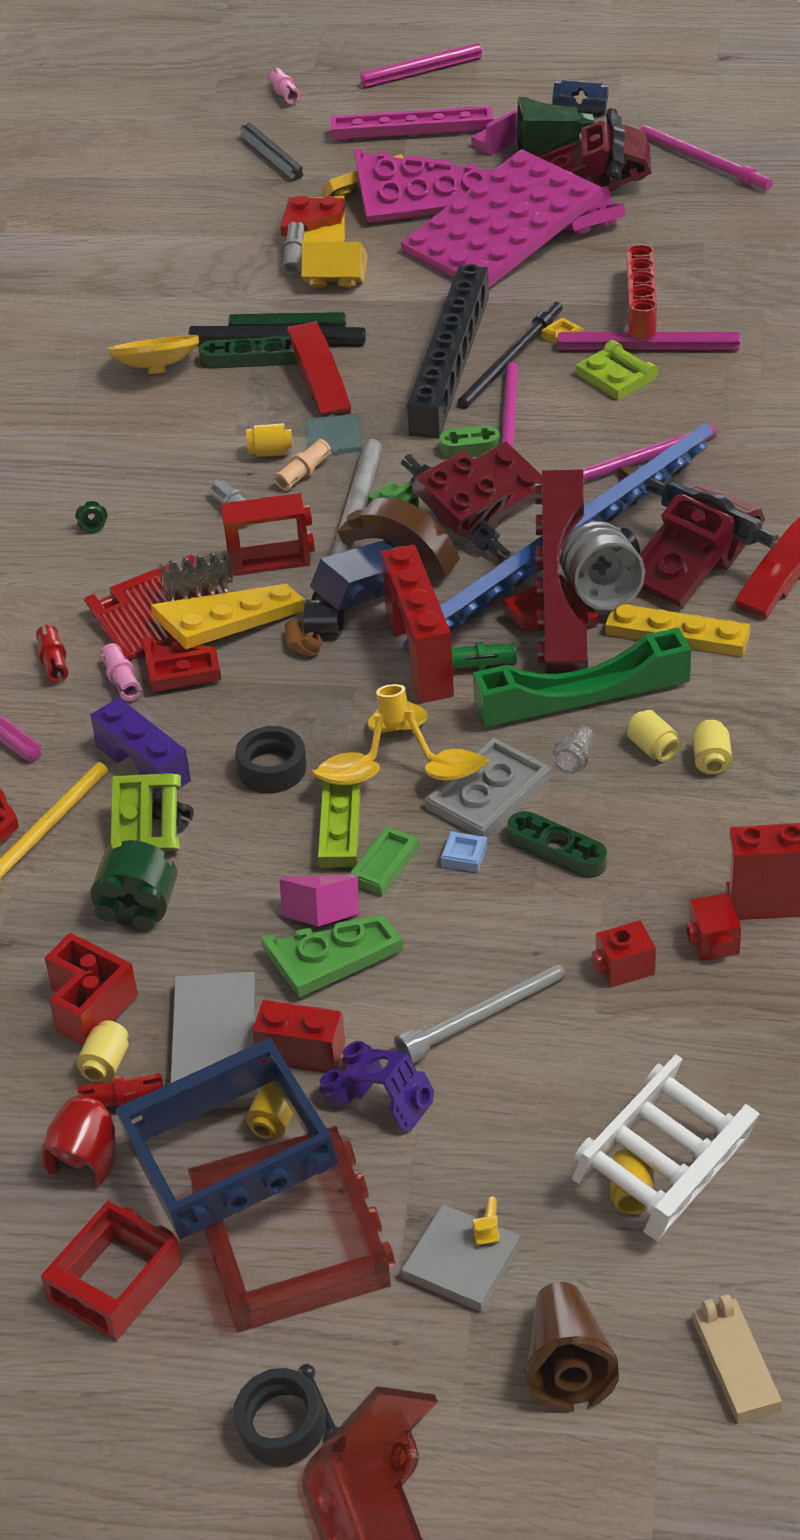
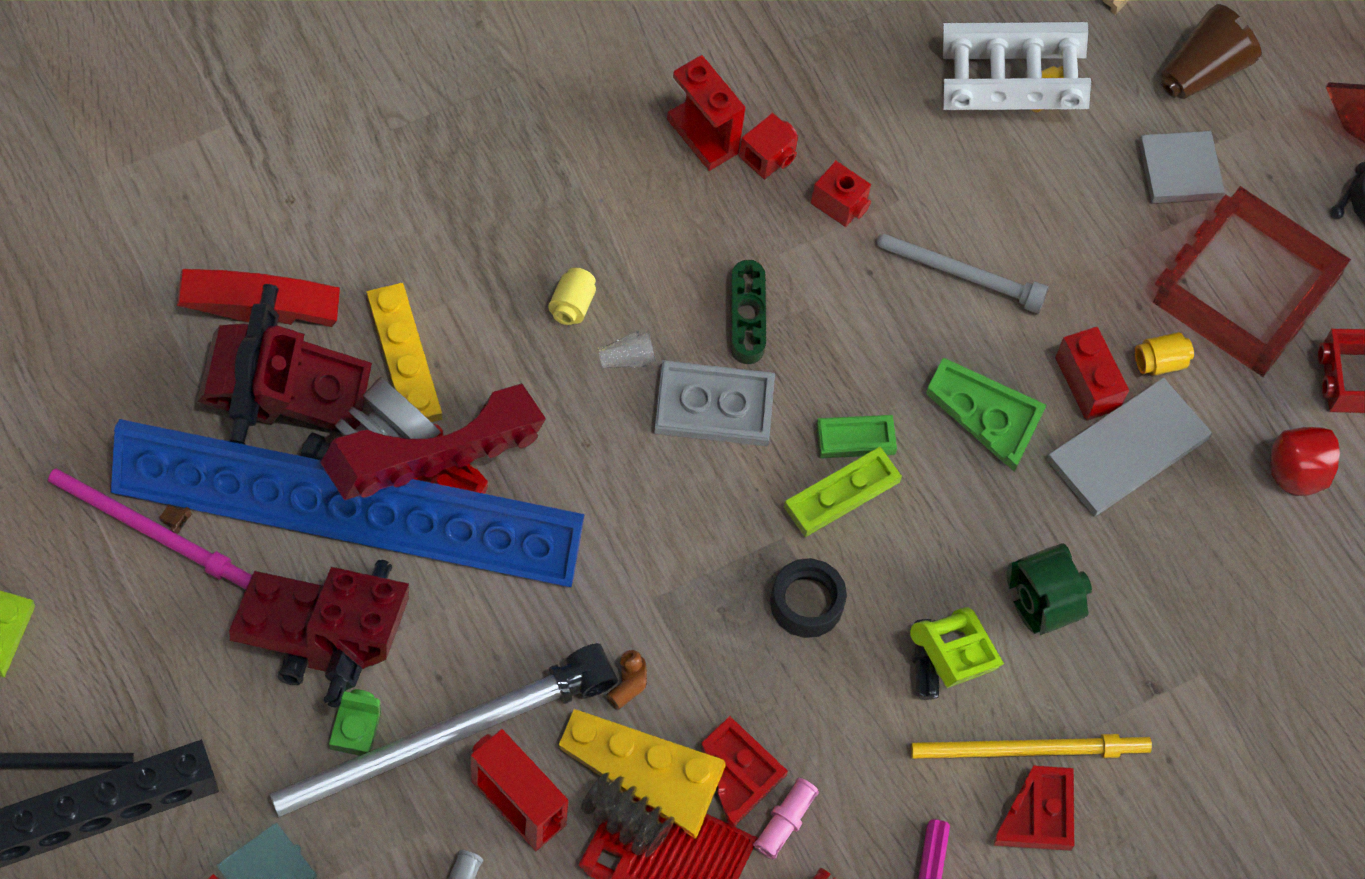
camera: 135 degrees left, 20 degrees up
red brick [44,932,138,1046] -> none
light yellow brick [76,1020,129,1083] -> none
red pin [77,1072,164,1107] -> none
dark purple arch [90,697,191,792] -> none
dark blue window [115,1037,339,1240] -> none
light nougat pin [274,439,332,491] -> none
dark pink slope [280,874,359,926] -> none
dark blue brick [310,540,397,610] -> none
yellow plant [312,684,489,785] -> none
dark purple piece [319,1041,434,1131] -> none
reddish brown arch [337,497,460,579] -> none
red arch [381,545,454,704] -> none
bright green beam [439,425,500,458] -> none
light blue tile [441,831,488,873] -> none
green pin [452,642,517,670] -> none
yellow hand [472,1196,500,1245] -> none
green arch [473,627,691,728] -> none
dark pink bar [501,362,518,448] -> none
light yellow brick [692,720,732,774] -> none

